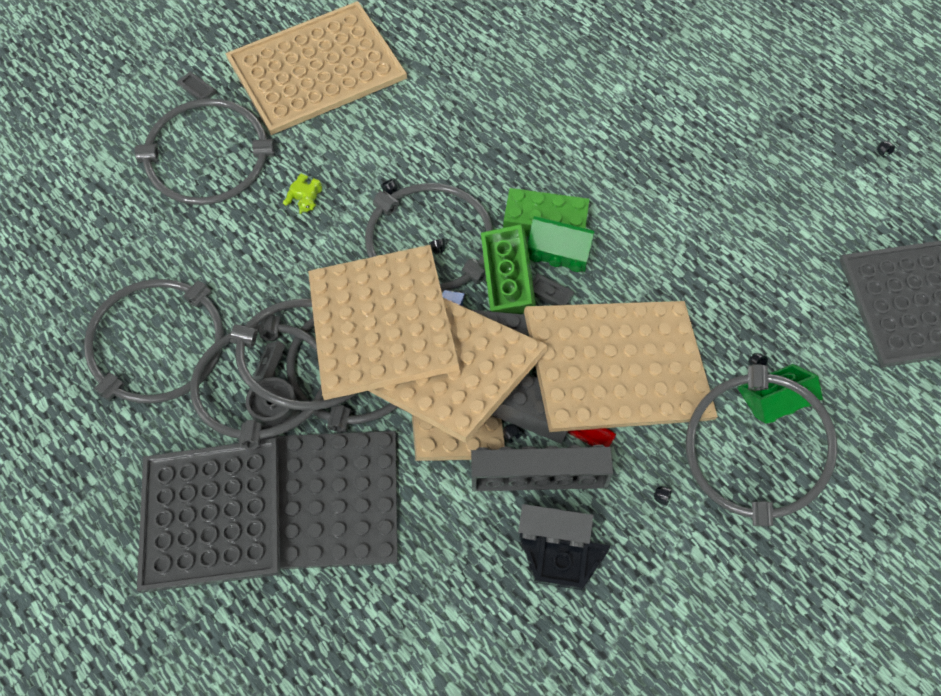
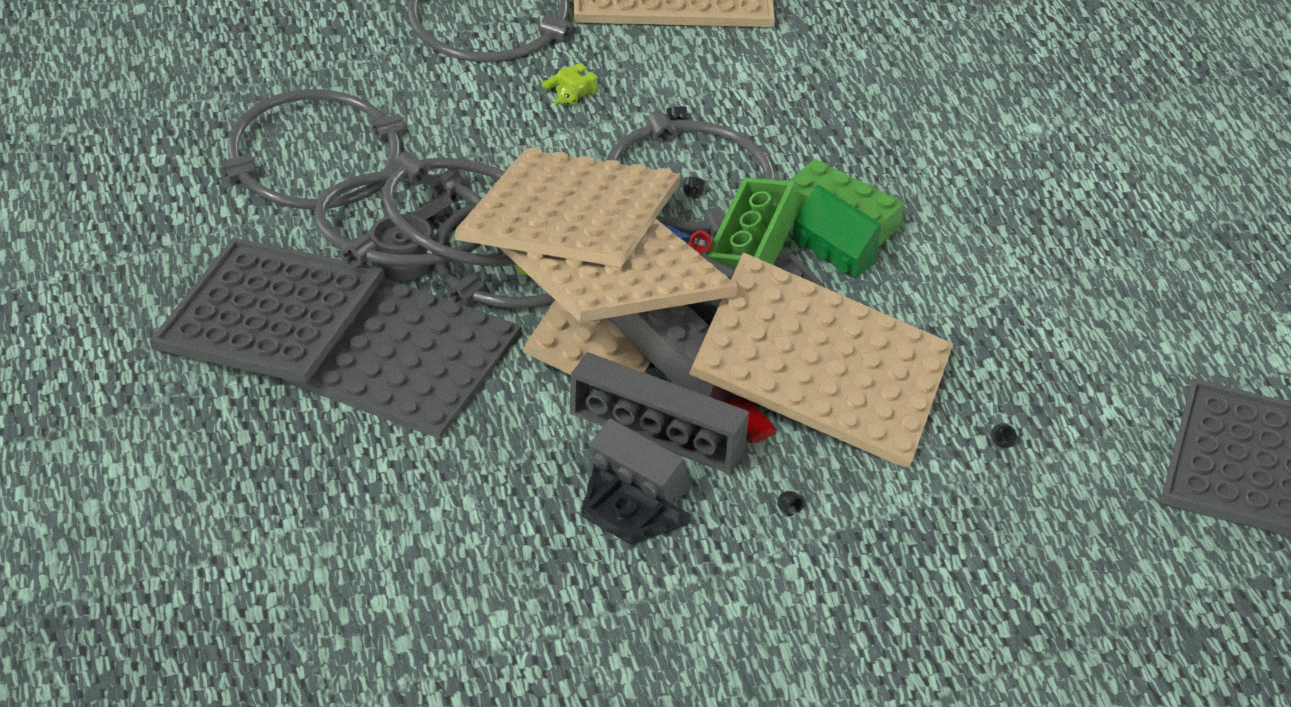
camera: 25 degrees right, 20 degrees down
dark grey piece [686,365,837,527] -> none
green slope [737,364,823,424] -> none
none -> red hinge [689,231,712,254]

